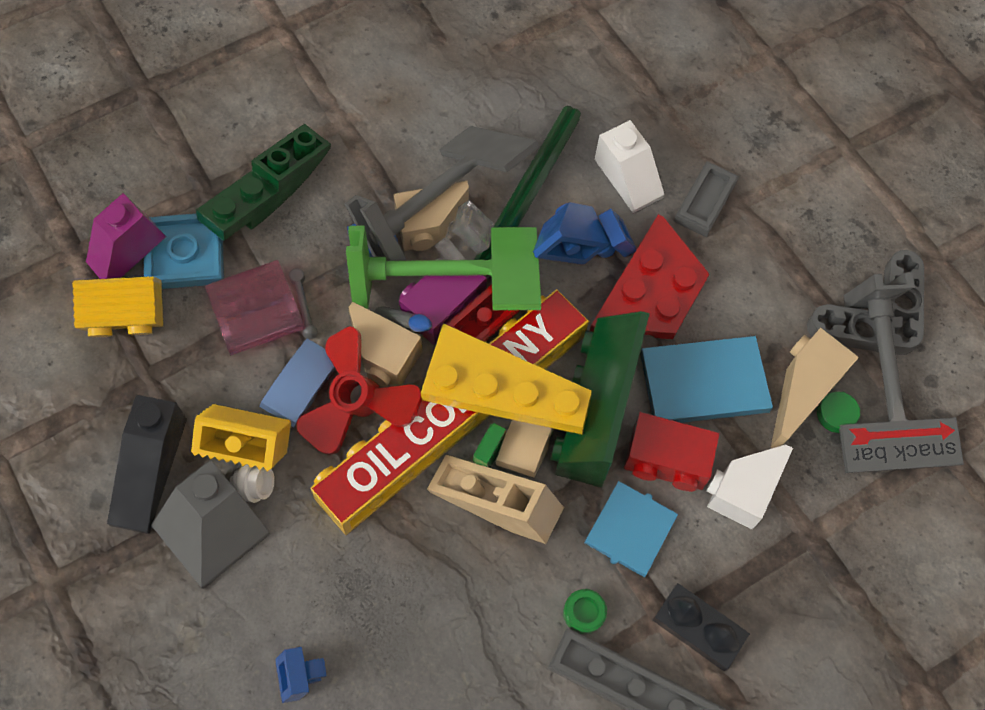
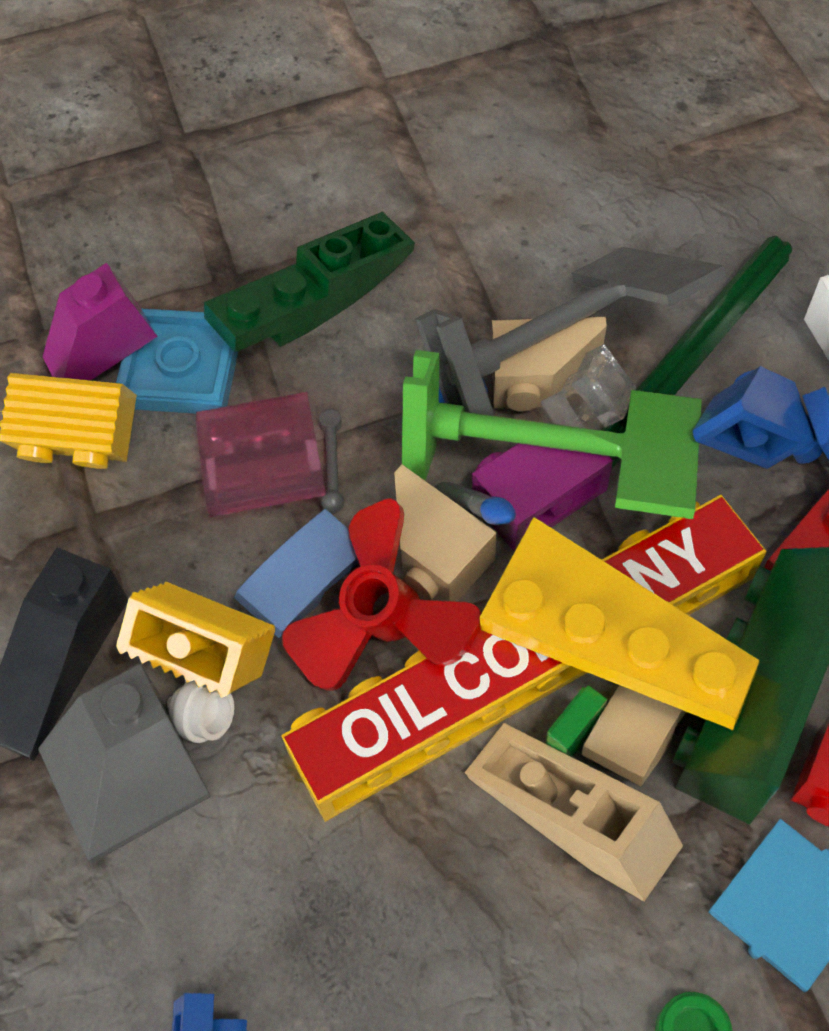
camera: 20 degrees right, 5 degrees down
red slope [446,284,521,342] -> none

